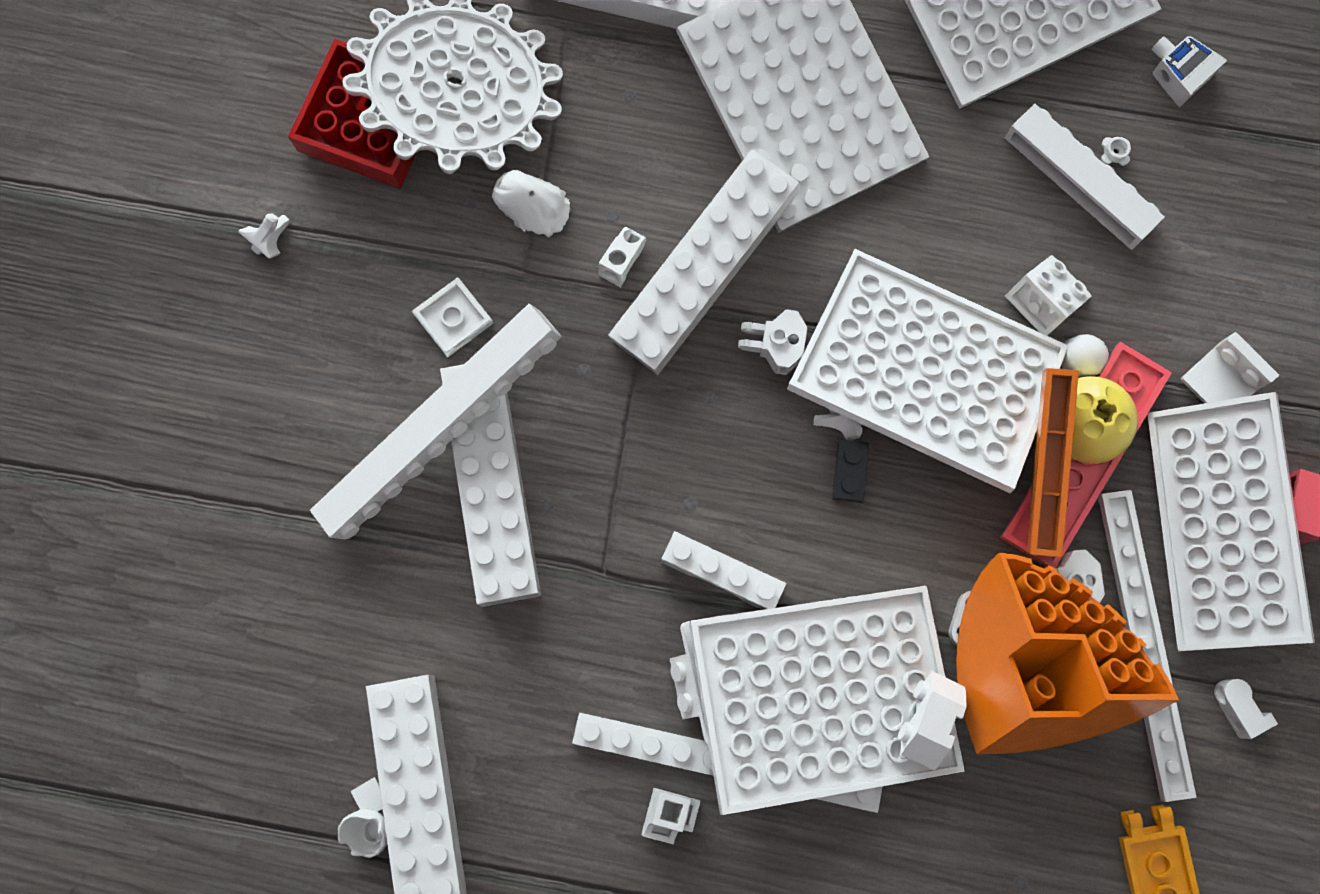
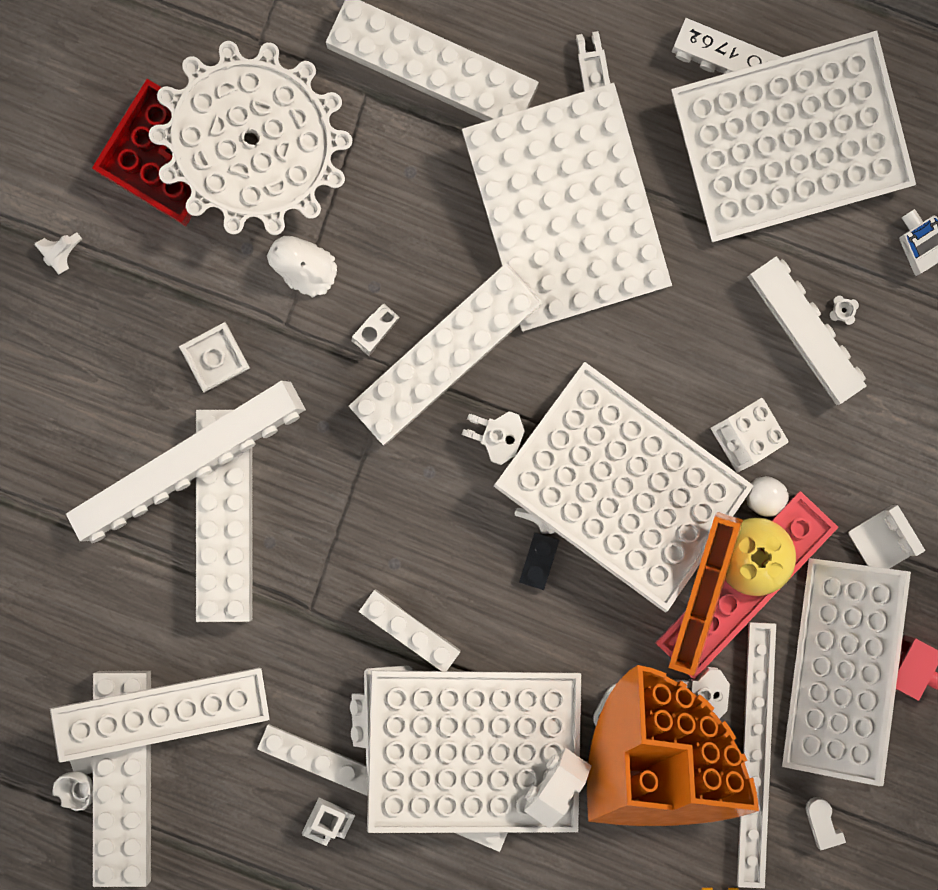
camera: 10 degrees right, 10 degrees up
none -> white plate [50,668,270,762]

